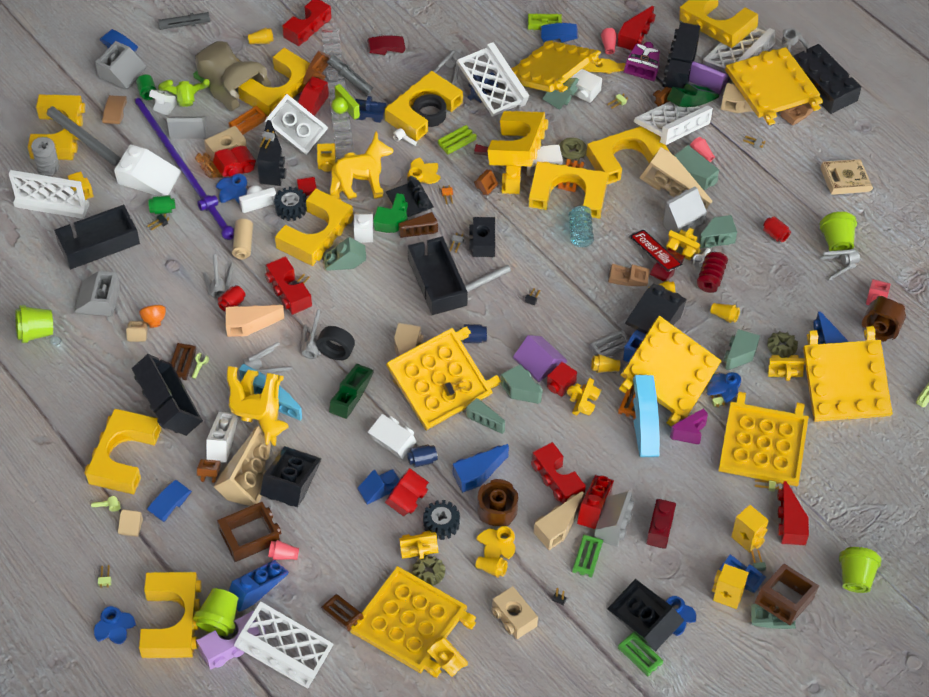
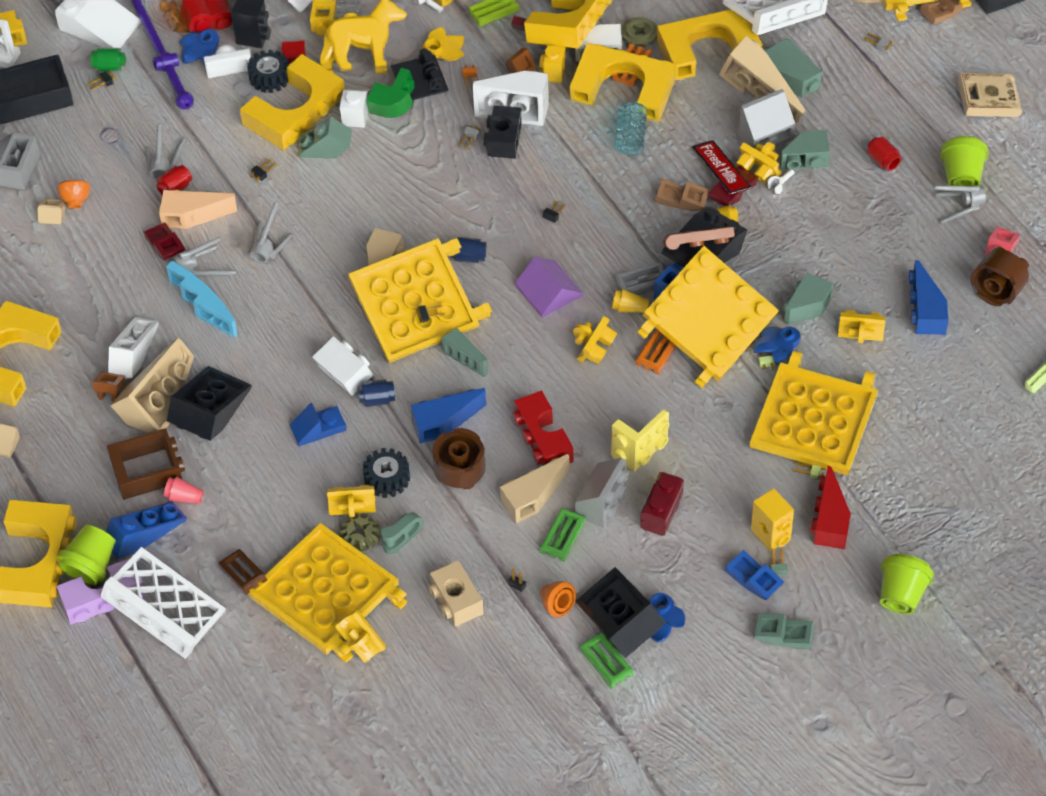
camera: 10 degrees right, 0 degrees up
black piece [131,354,203,436] -> none
blue slope [147,480,192,522] -> none
reddish brown tile [171,343,197,380] -> none
yellowish green hand [191,353,209,379] -> none
yellow animal [227,366,289,446] -> none
tan brick [232,219,253,260] -> none
red arch [265,256,312,315] -> none
black tyre [316,326,355,361] -> none
dark green slope [329,363,374,419] -> none
red brick [384,468,429,516] -> none
reddish brown slope [399,212,438,238] -> none
black piece [408,236,468,315] -> none
light grey bar [465,265,511,292] -> none
yellow cone [475,556,508,578] -> none
yellow plate [476,526,516,560] -> none
sand green slope [501,364,543,404] -> none
red brick [547,362,577,397] -> none
red slope [577,475,614,529] -> none
medium azure slope [633,375,659,457] -> none
magenta slope [670,408,708,444] -> none
coral cone [690,137,715,162] -> none
dark red piece [697,252,728,293] -> none
yellow cone [710,303,740,323] -> none
yellow brick [712,564,749,609] -> none
reddish brown window [755,564,819,626] -> none
olive gear [767,331,798,358] -> none
yellow plate [803,326,892,422] -> none
none -> dark red slope [144,222,186,260]
none -> sand green plate [381,512,423,554]
none -> white slope [473,71,549,126]
none -> orange brick [540,581,576,618]
none -> light yellow bracket [611,409,669,472]
none -> plate [663,226,735,250]

